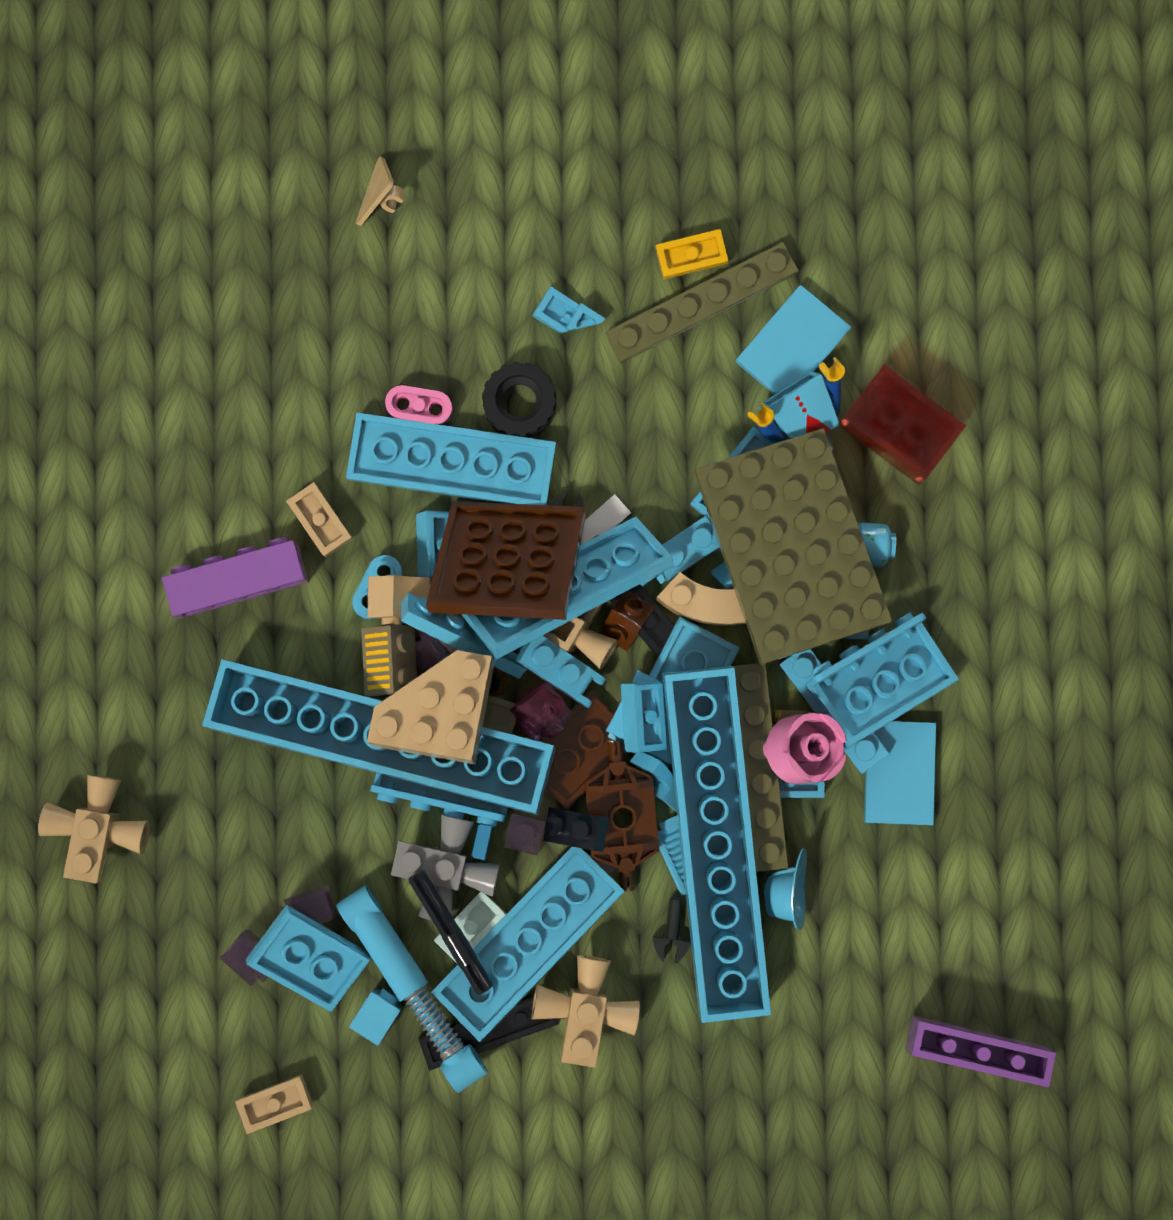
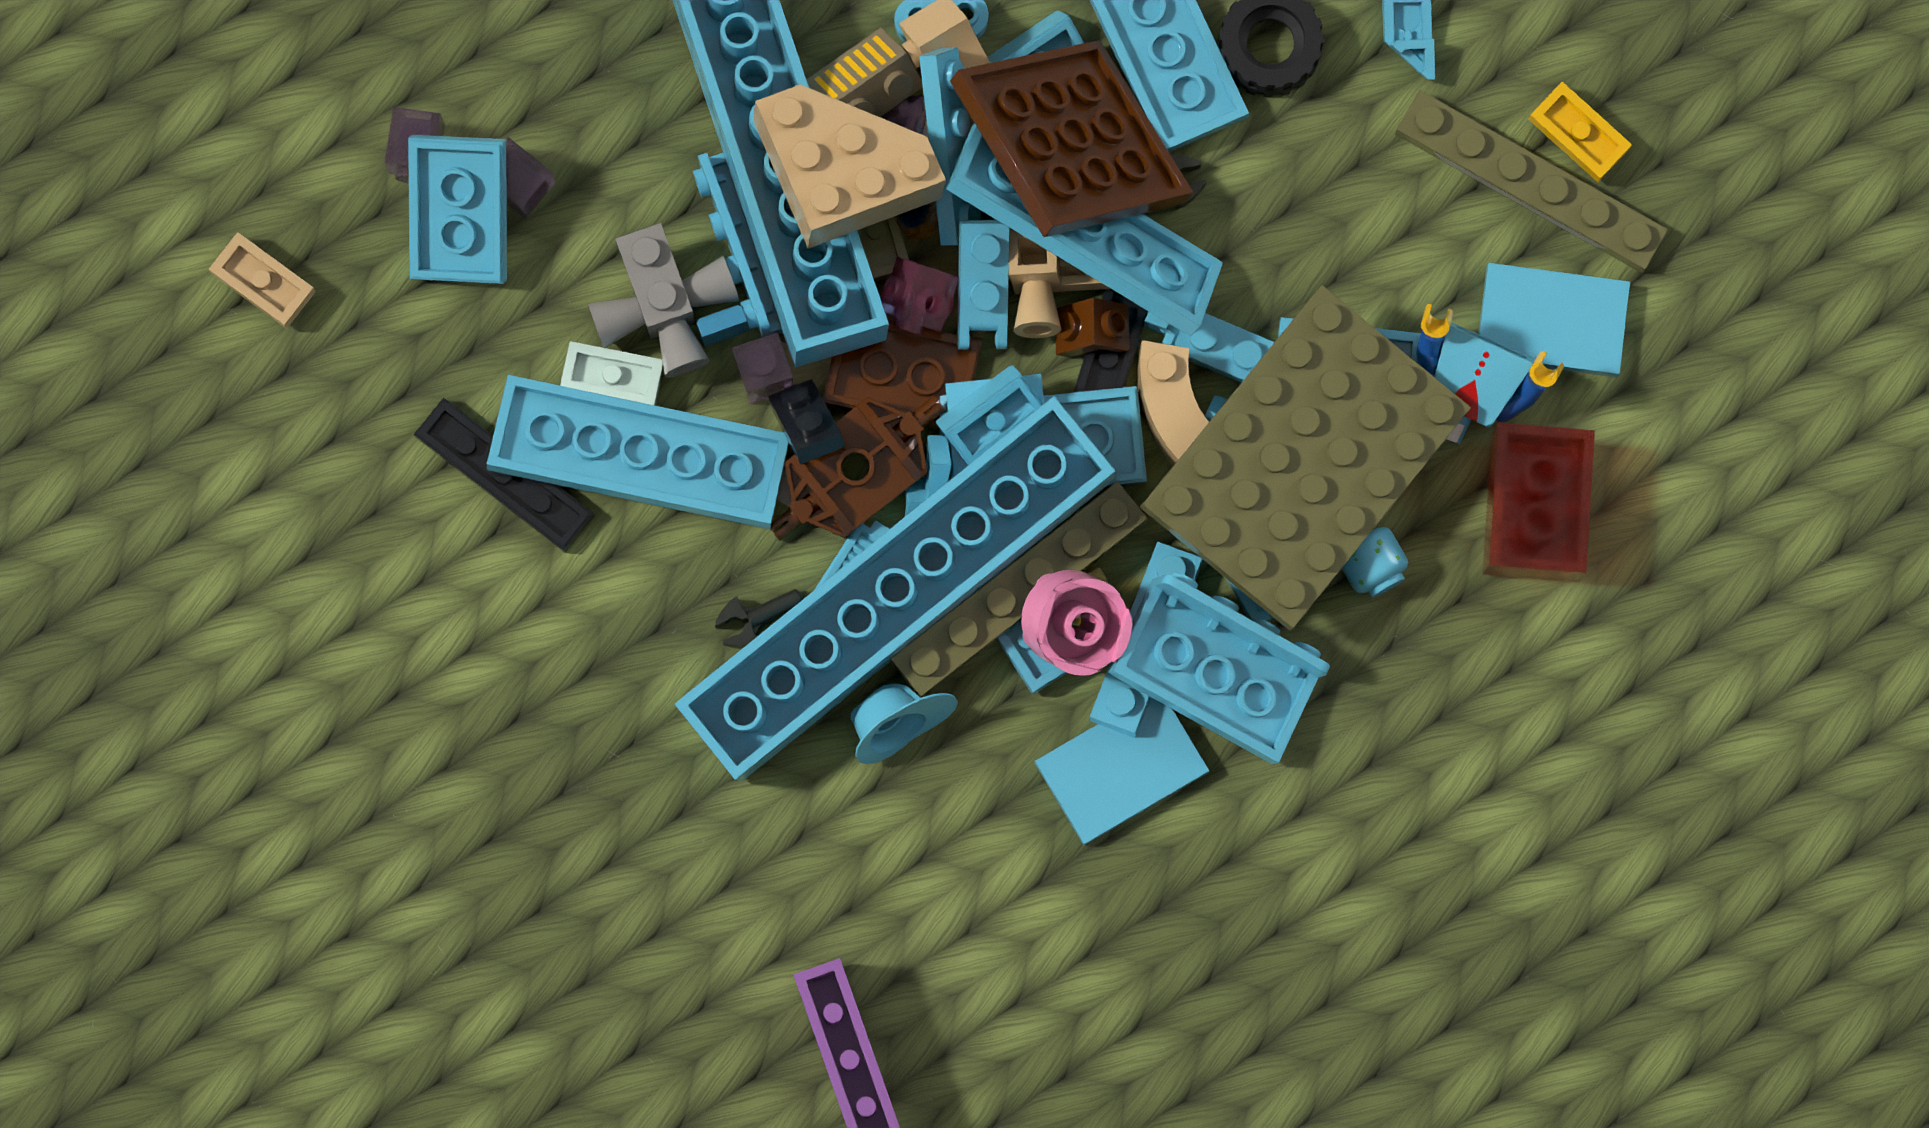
camera: 50 degrees right, 5 degrees down
medium azure piece [336,885,488,1093] -> none
medium azure brick [349,987,404,1046] -> none
black axle [409,870,493,995] -> none
tan brick [531,955,640,1068] -> none
white sticker [581,494,631,544] -> none

